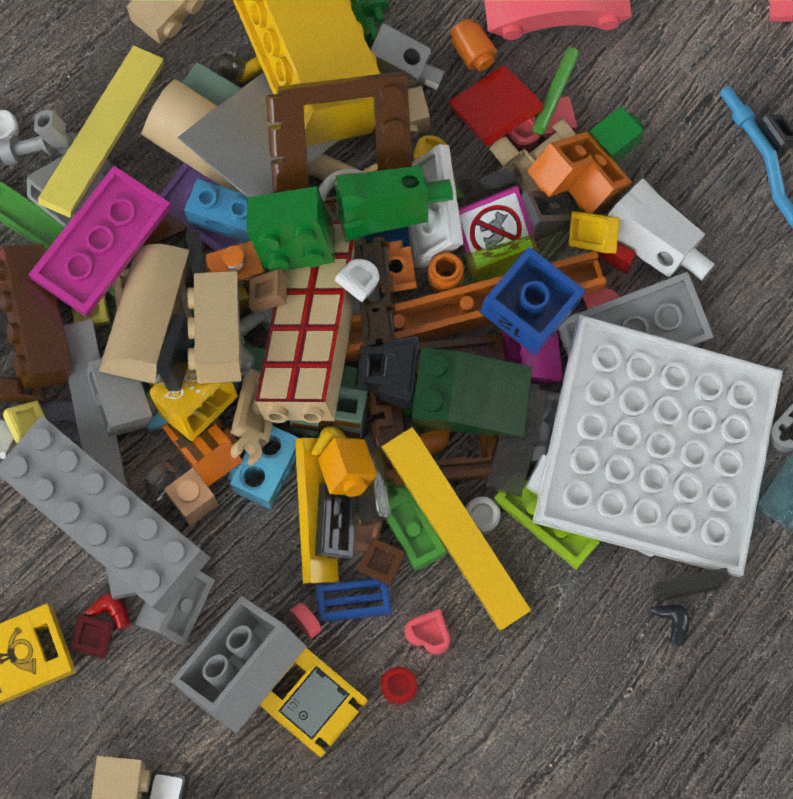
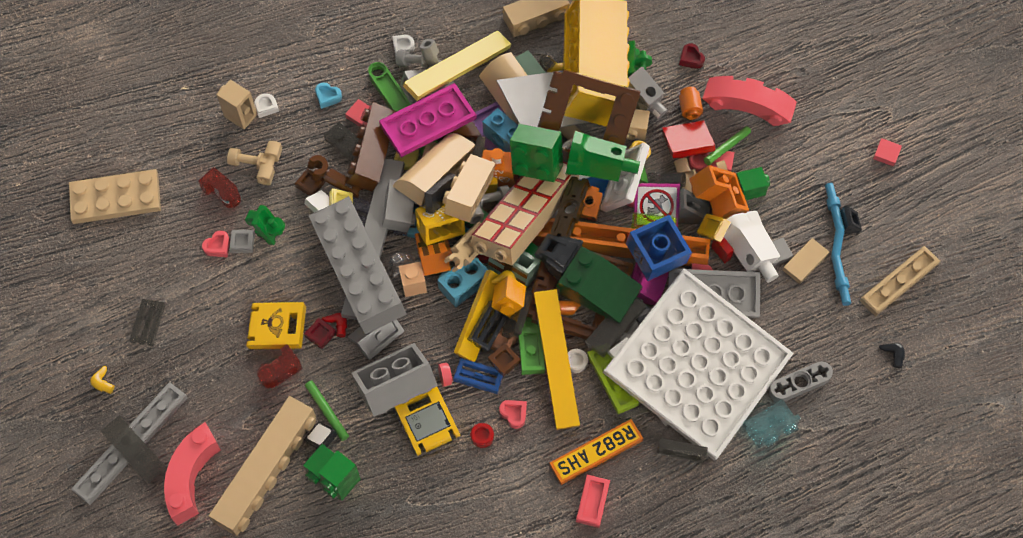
camera: 20 degrees right, 10 degrees down
medium nougat tile [249,268,287,314] -> none
white tile [334,259,379,302] -> none
orange brick [428,253,464,293] -> none
black animal [649,604,689,646] -> none
none -> clear red leg [257,344,303,389]
none -> bright green bar [305,380,349,441]
none -> tile [549,419,643,485]
none -> coral tile [576,475,610,528]
none -> light grey tile [772,237,793,266]
none -> tan tile [783,238,829,284]

